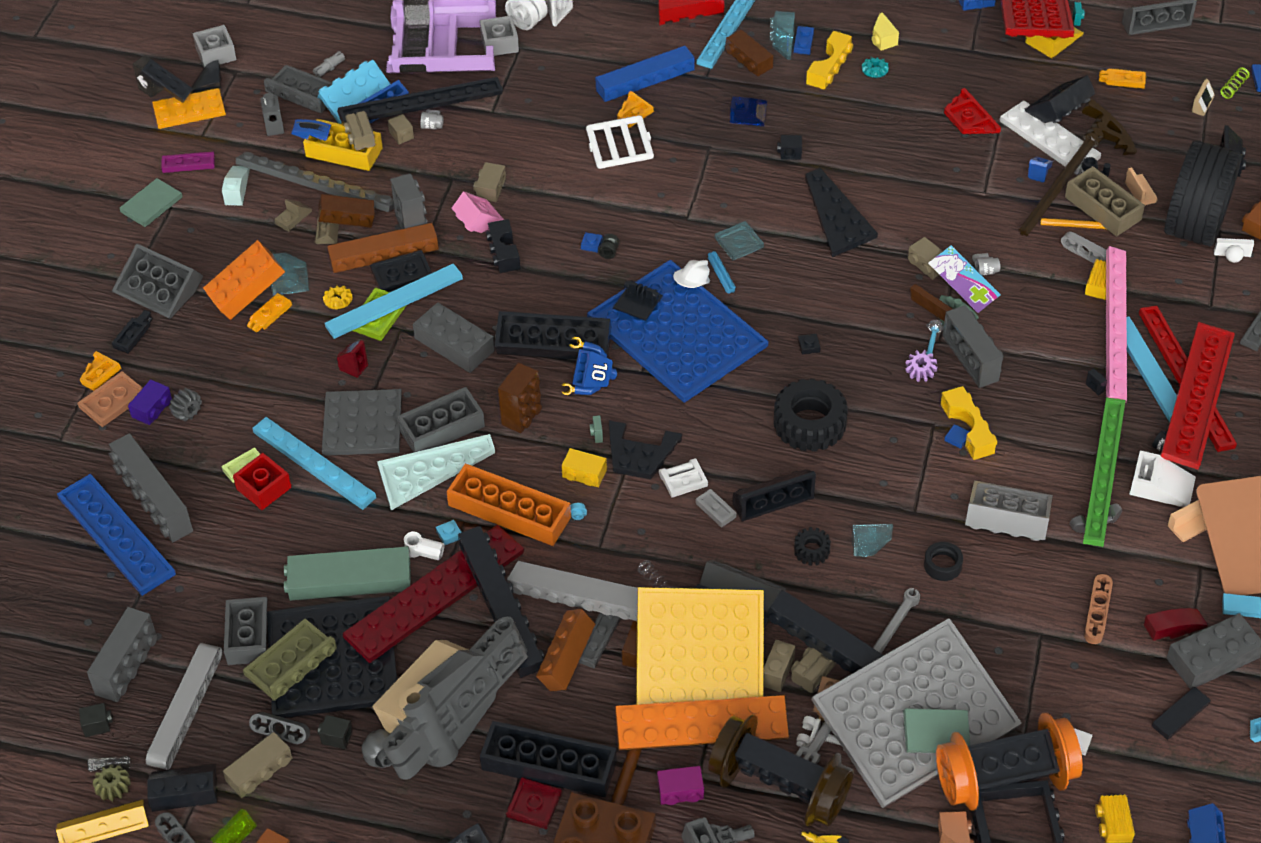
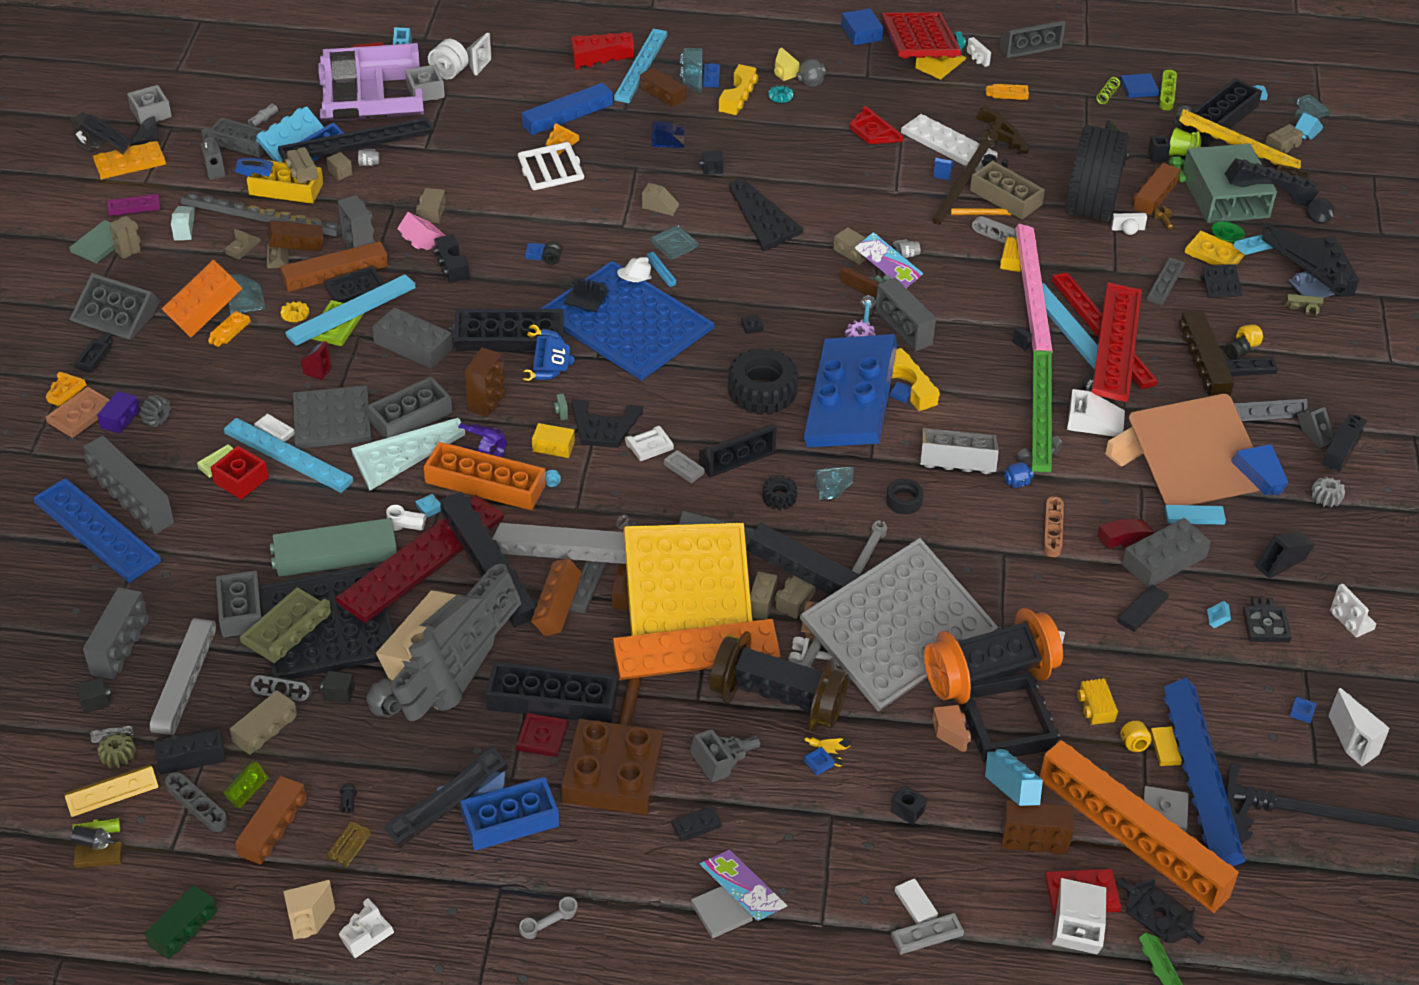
camera: 10 degrees left, 5 degrees down
magenta brick [657,766,704,805] -> none
sand green tile [903,709,971,753] -> none
black slope [1024,75,1096,123] -> none
light nougat panel [1125,167,1157,205] -> none
slope [1192,79,1215,116] -> none
none -> dark tan brick [109,216,141,259]
none -> white tile [254,414,295,442]
none -> dark purple piece [458,423,507,457]
none -> dark tan slope [642,183,679,216]
none -> dark grey plant [796,58,826,87]
none -> blue plate [804,334,897,448]
none -> white plate [967,37,991,67]
none -> blue head [1004,462,1034,488]

